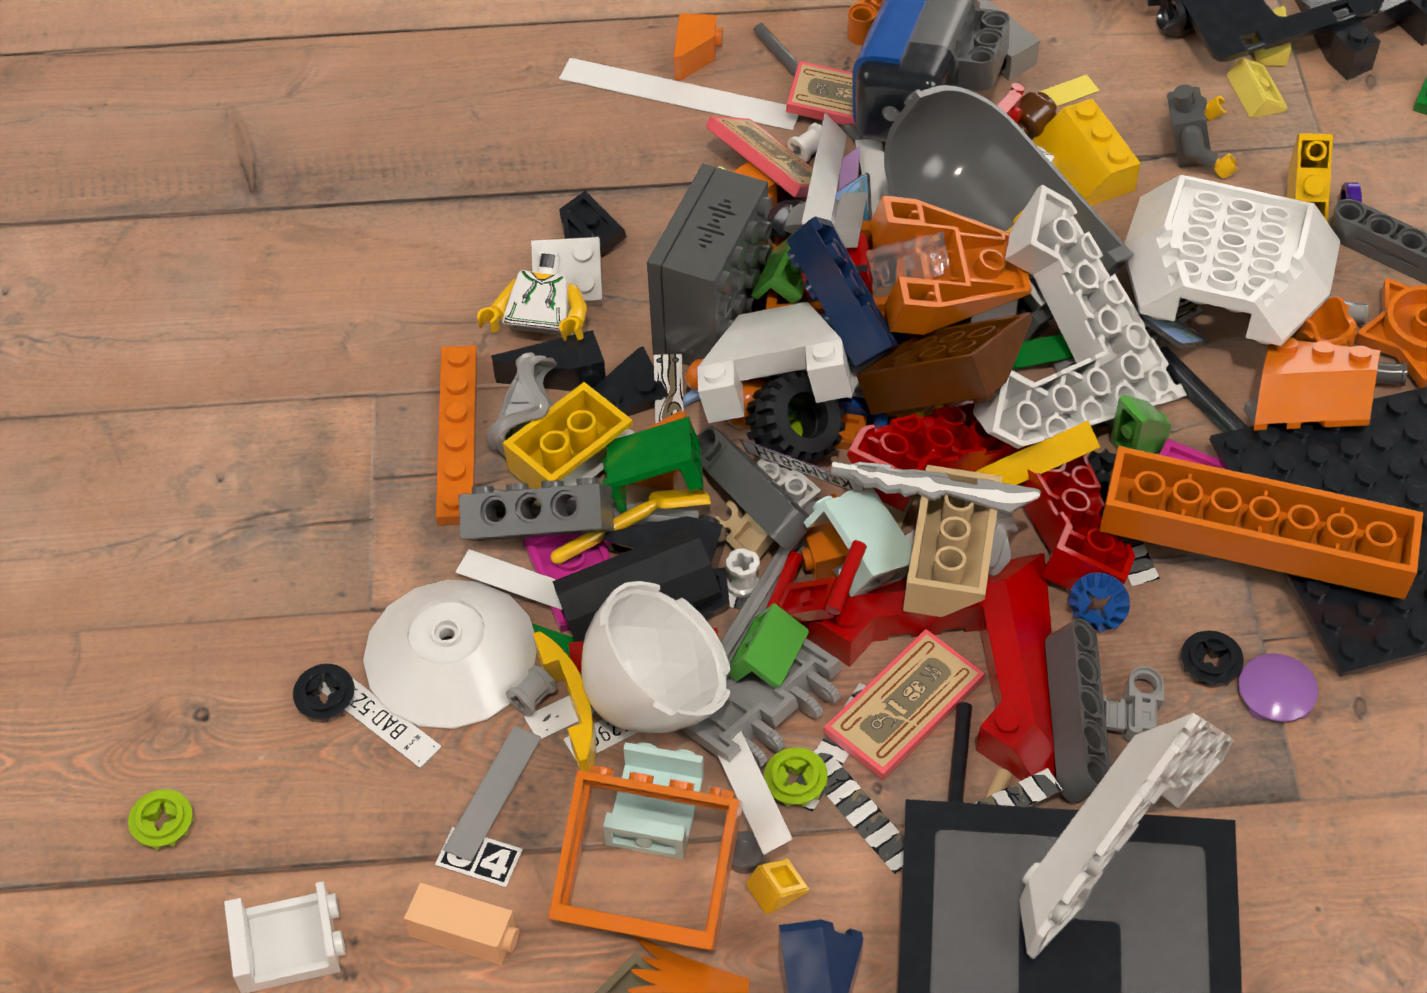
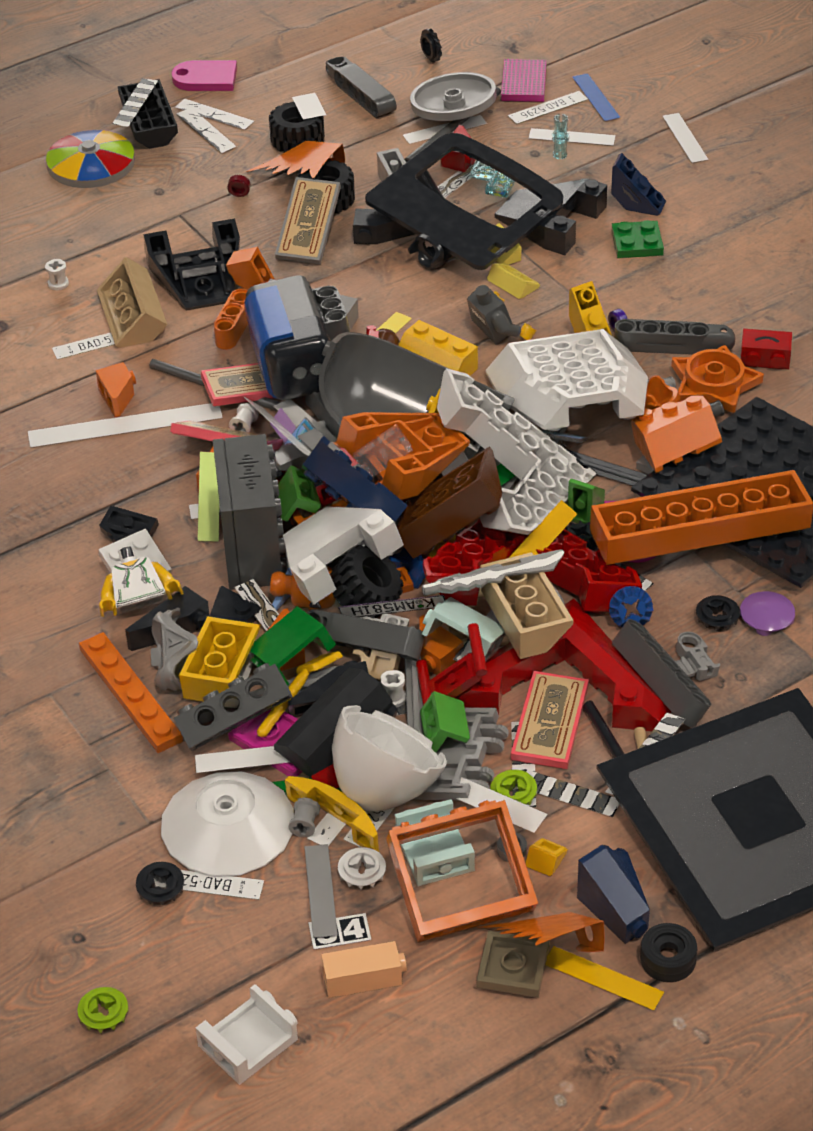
camera: 30 degrees left, 10 degrees down
white wedge [1019,713,1234,959] -> none
none -> white gear [338,847,386,889]

